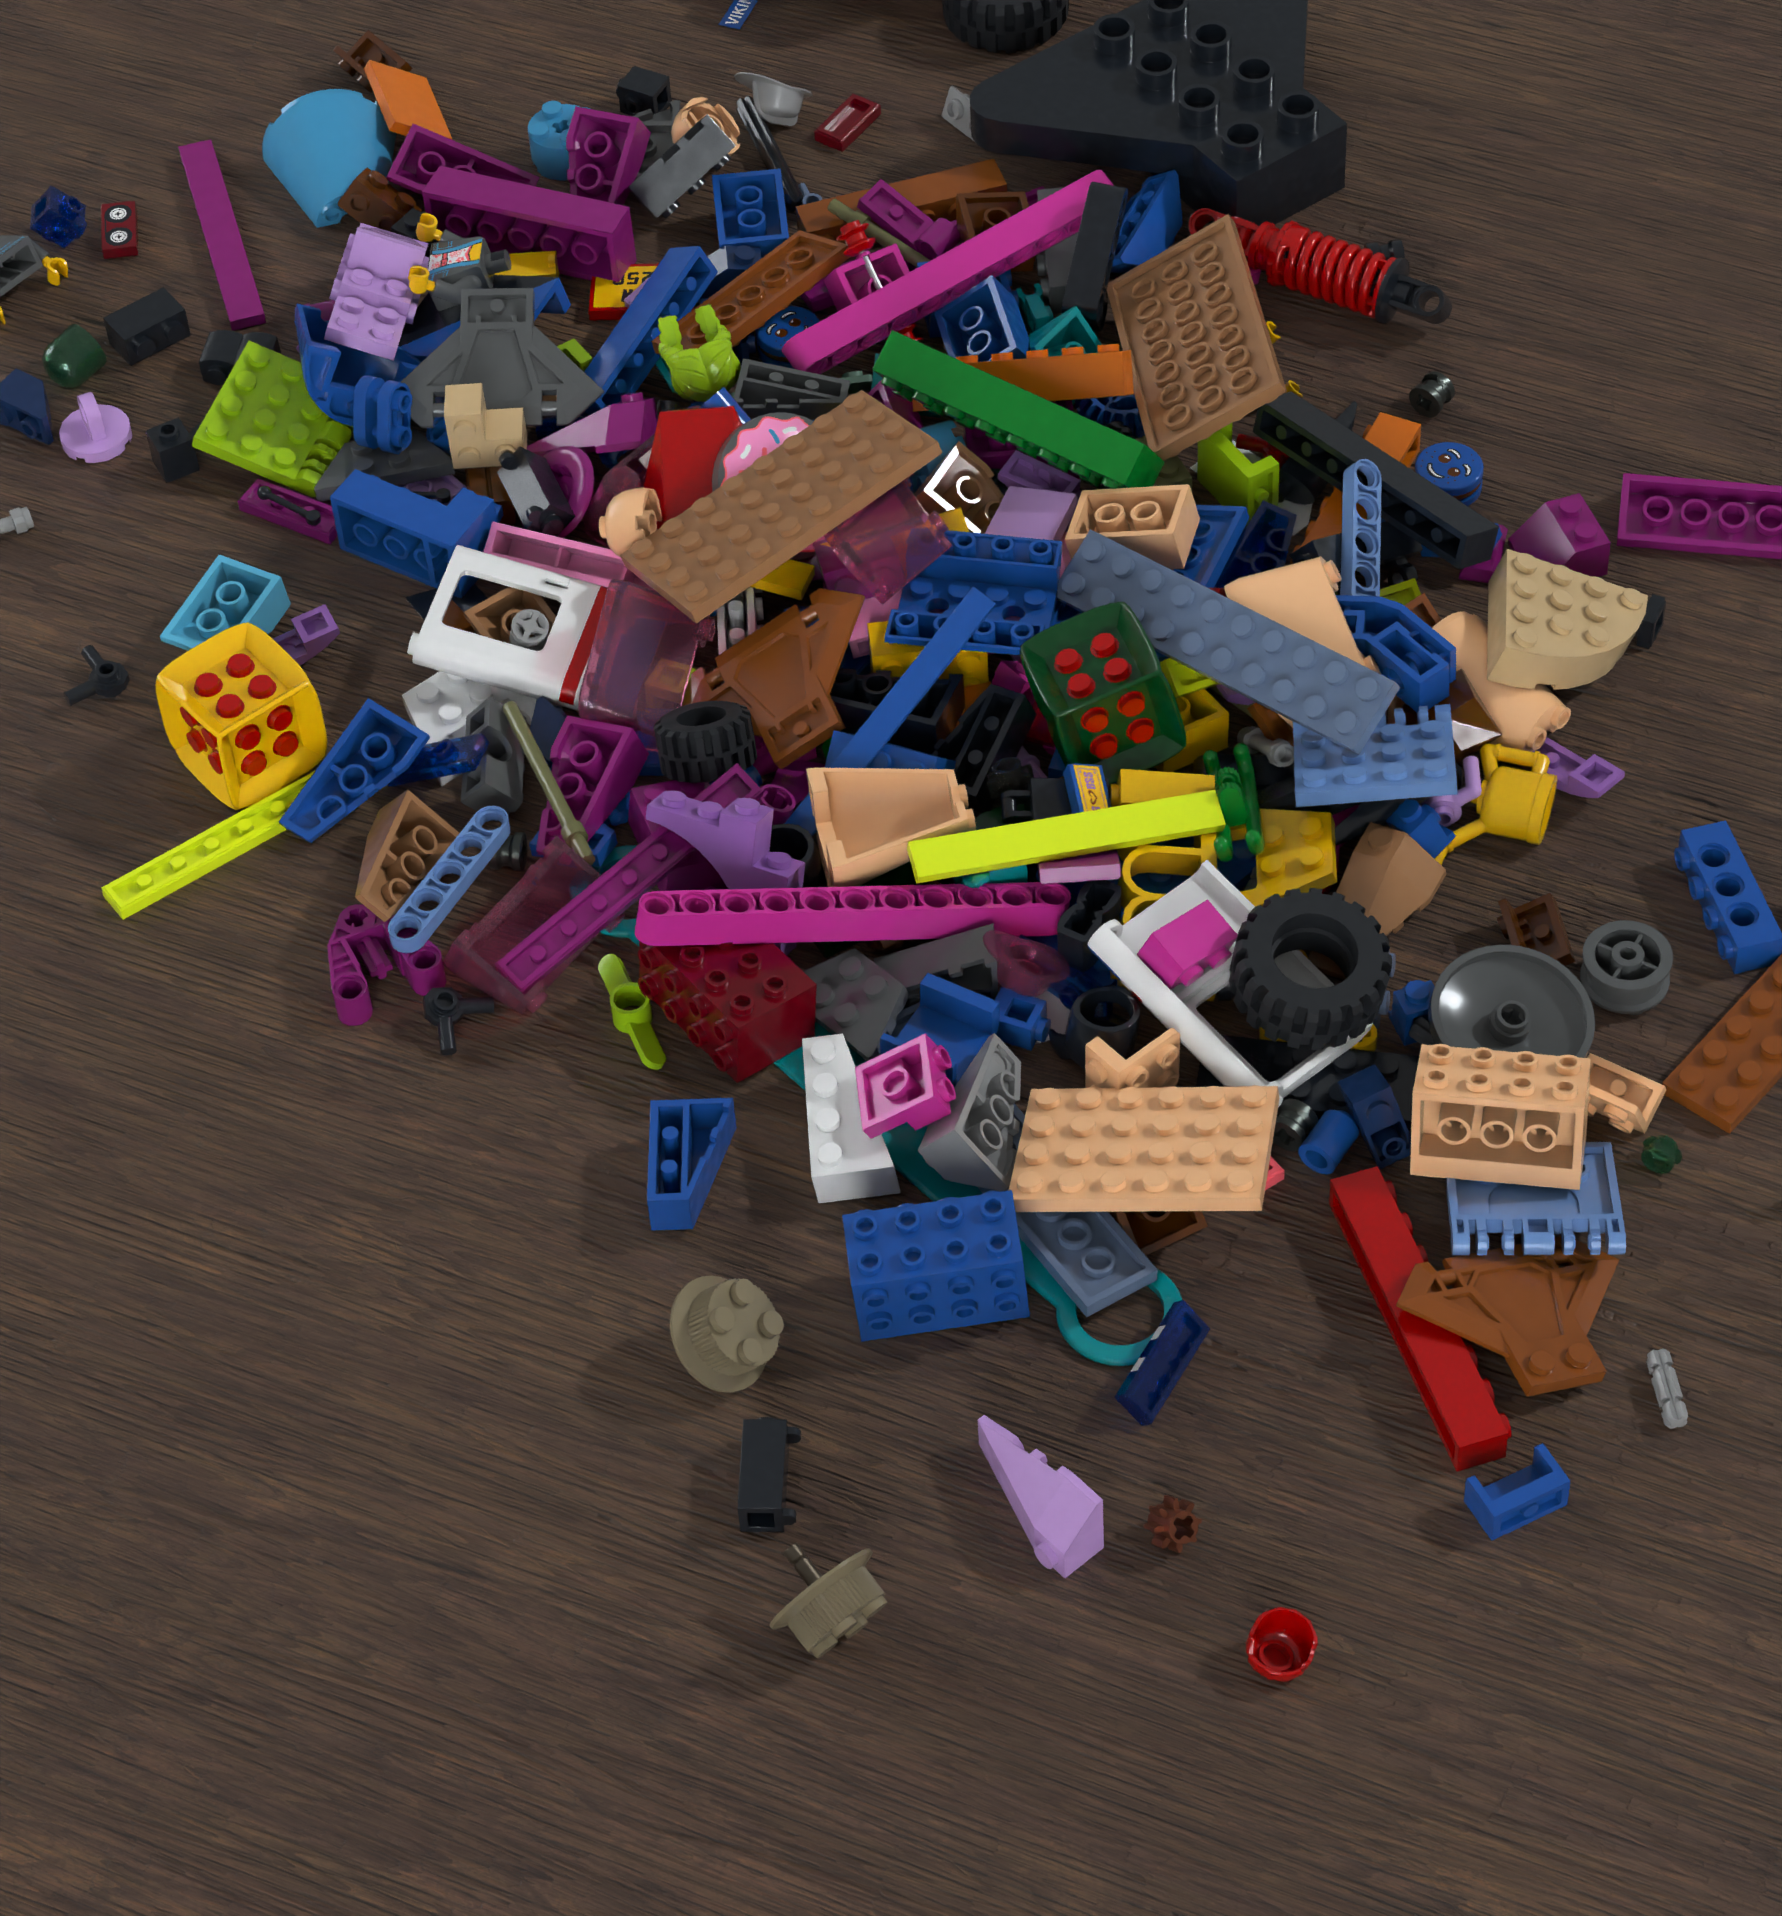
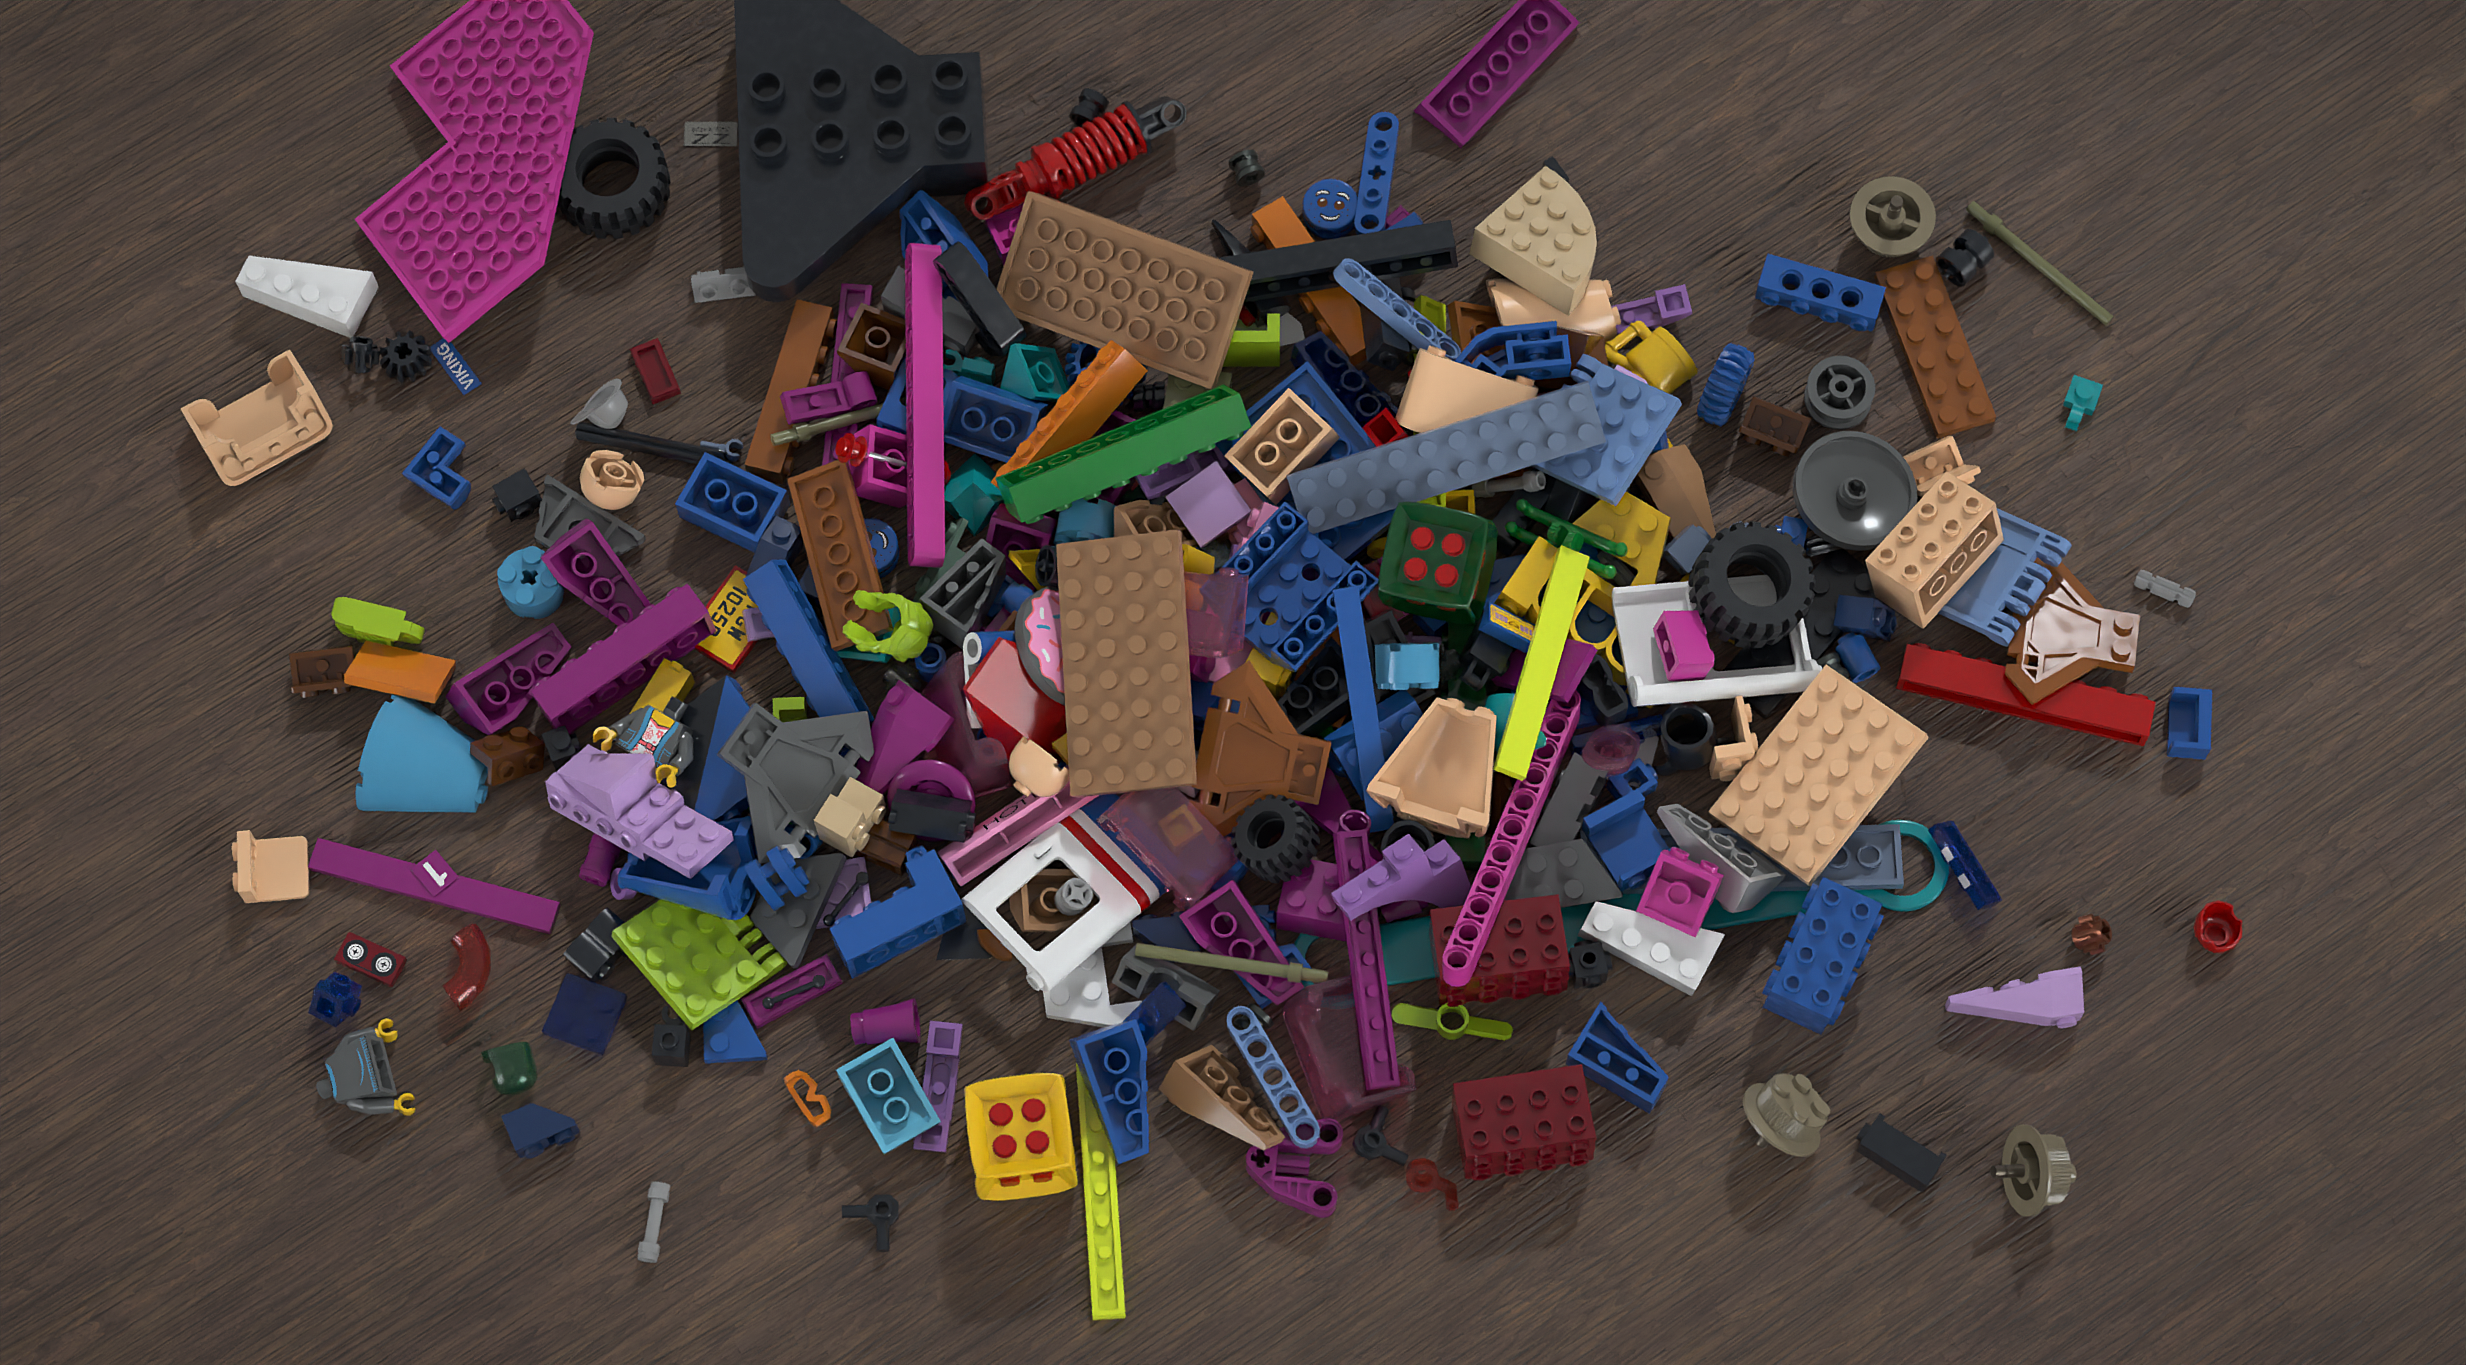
camera: 60 degrees left, 20 degrees up
lavender tile [59,391,132,463] -> none
black brick [103,287,191,366] -> none
black wedge [627,114,736,219] -> none
magenta slope [1508,493,1611,577] -> none
clear green plate [1641,1135,1682,1174] -> none
none -> light nougat bracket [232,830,309,903]
none -> lime piece [331,597,425,646]
none -> blue brick [402,426,471,510]
none -> magenta sticker [411,850,459,897]
none -> clear red cylinder [442,923,491,1012]
none -> clear blue plate [542,973,628,1055]
none -> blue wing [703,1000,767,1063]
none -> orange helmet [784,1070,831,1128]
none -> magenta plant [850,998,921,1045]
none -> blue piece [1354,112,1399,235]
none -> dark azure brick [1375,642,1440,690]
none -> clear red plate [1406,1158,1459,1211]
none -> dark red brick [1452,1064,1596,1181]
none -> black brick [1568,940,1612,989]
none -> blue gear [1697,343,1755,426]

